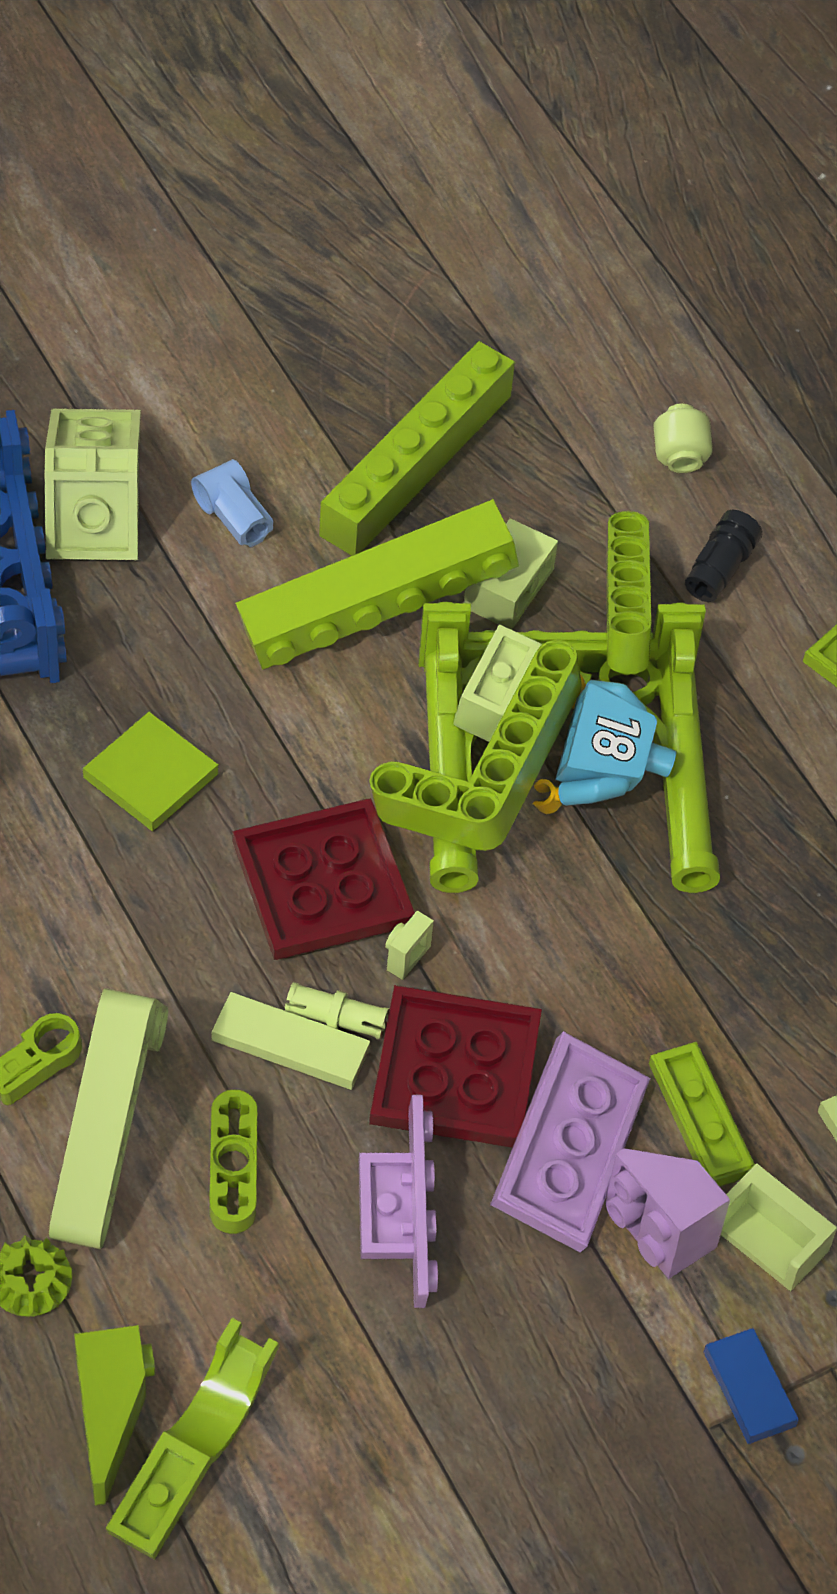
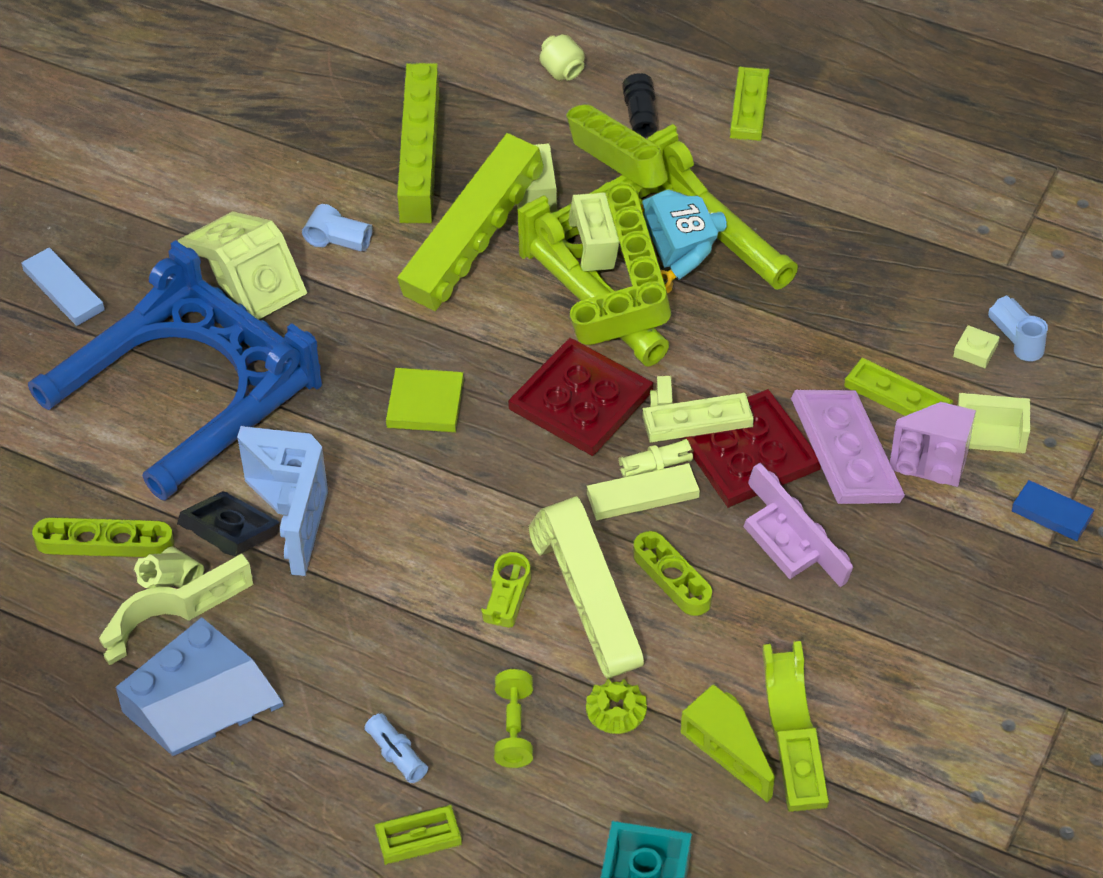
camera: 30 degrees left, 5 degrees down
none -> yellowish green tile [642,393,753,443]

